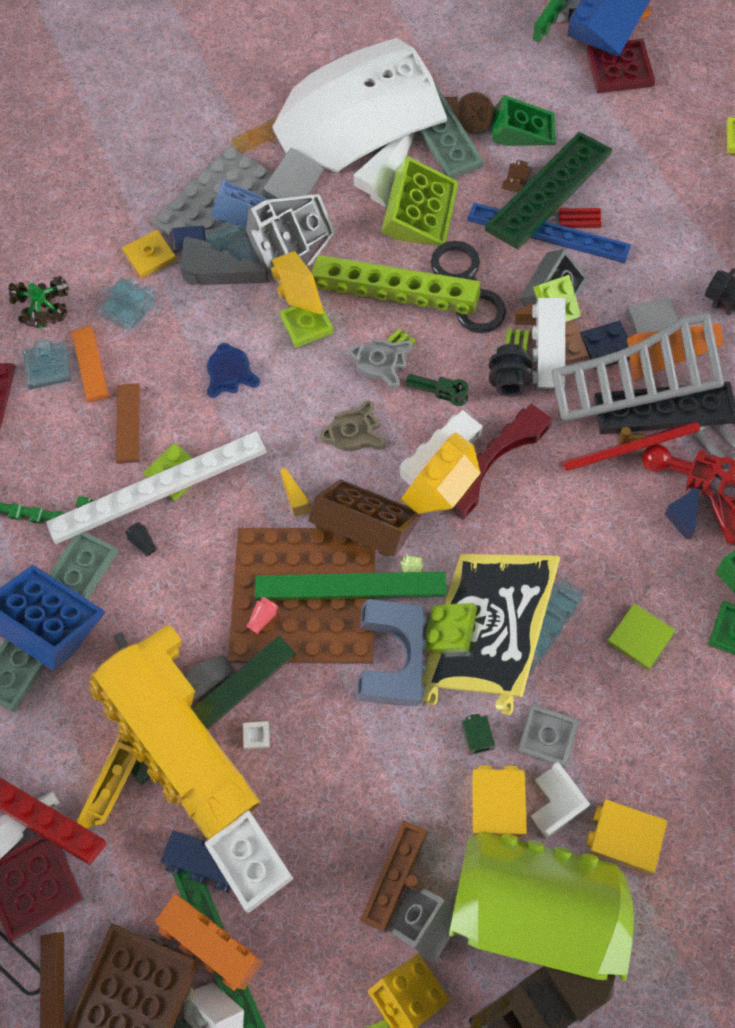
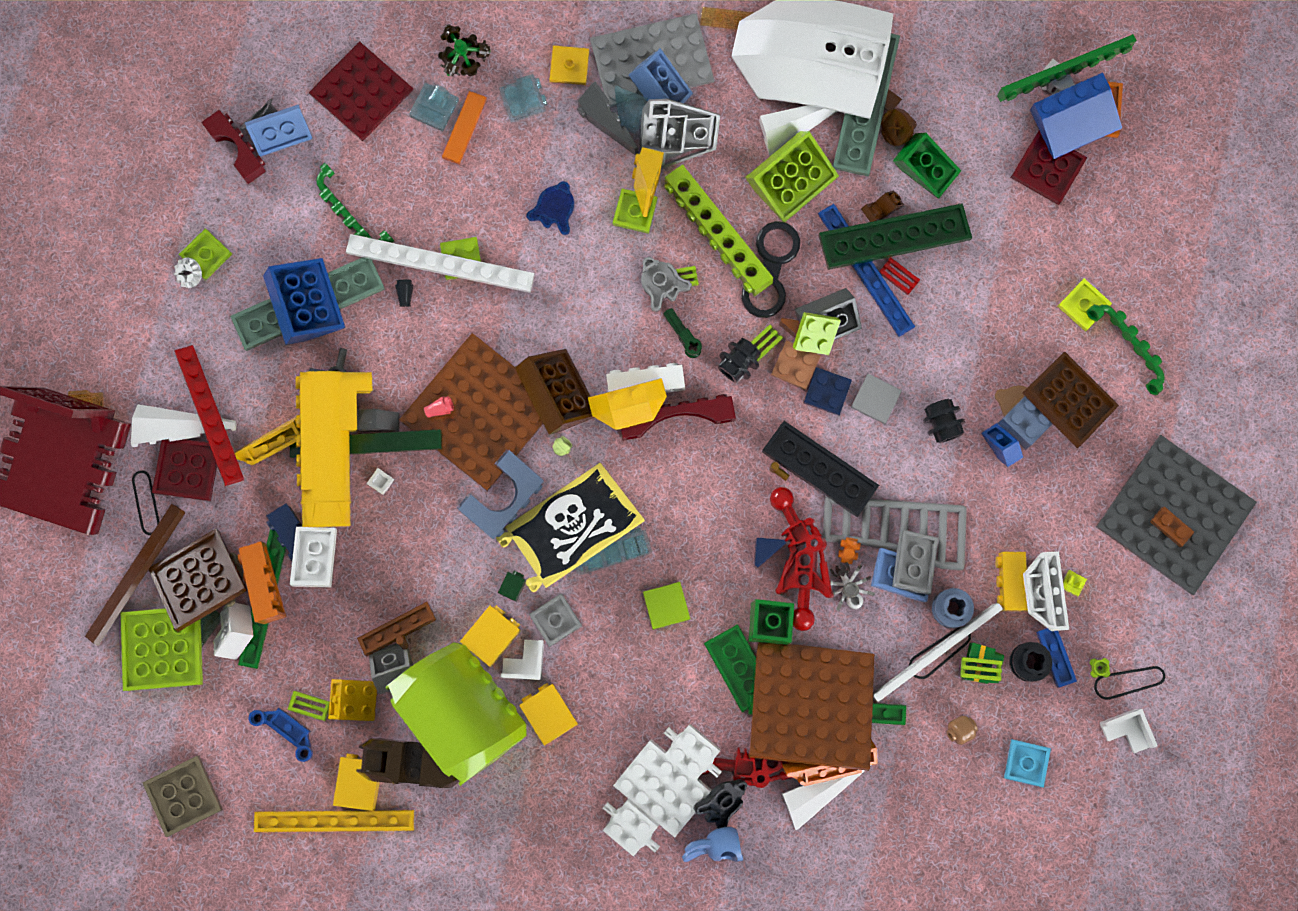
camera: 30 degrees right, 15 degrees up
dark orange tile [116,383,140,464] -> none
dark blue slope [169,225,206,252] -> none
green tile [255,571,447,601] -> none
light grey tile [262,147,325,199] -> none
yellow slope [280,468,311,517] -> none
dark tan tile [320,400,385,451] -> none
lime plate [424,603,477,654] -> none
white brick [532,298,565,389] -> none
light grey bar [552,312,724,421] -> none
red tile [561,422,701,471] -> none
orange wedge [627,323,724,381] -> none

